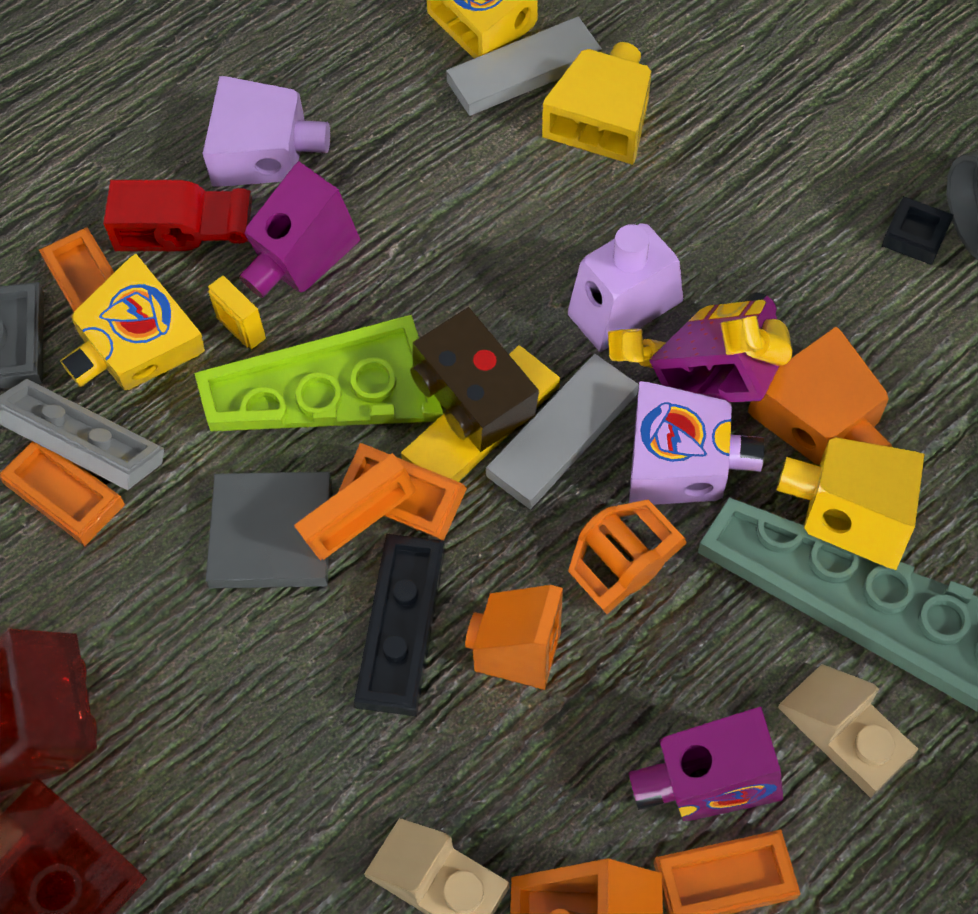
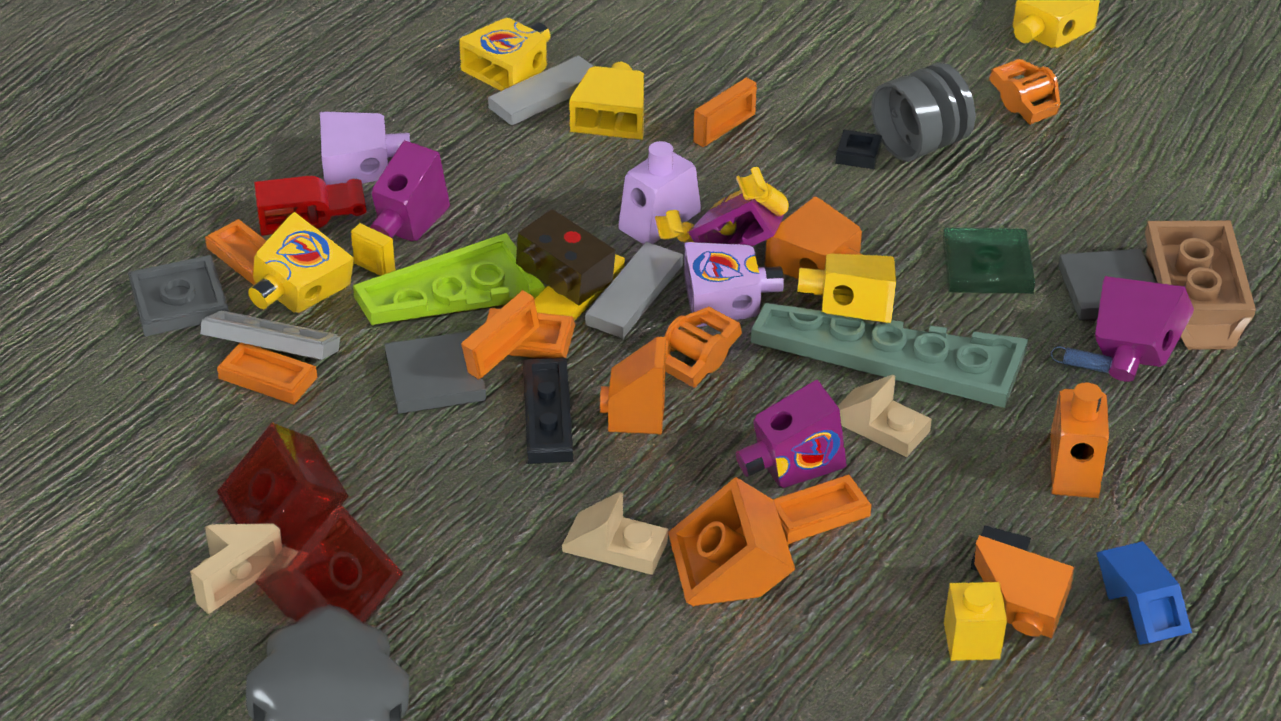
camera: 15 degrees left, 20 degrees down
none -> orange tile [693,77,757,147]

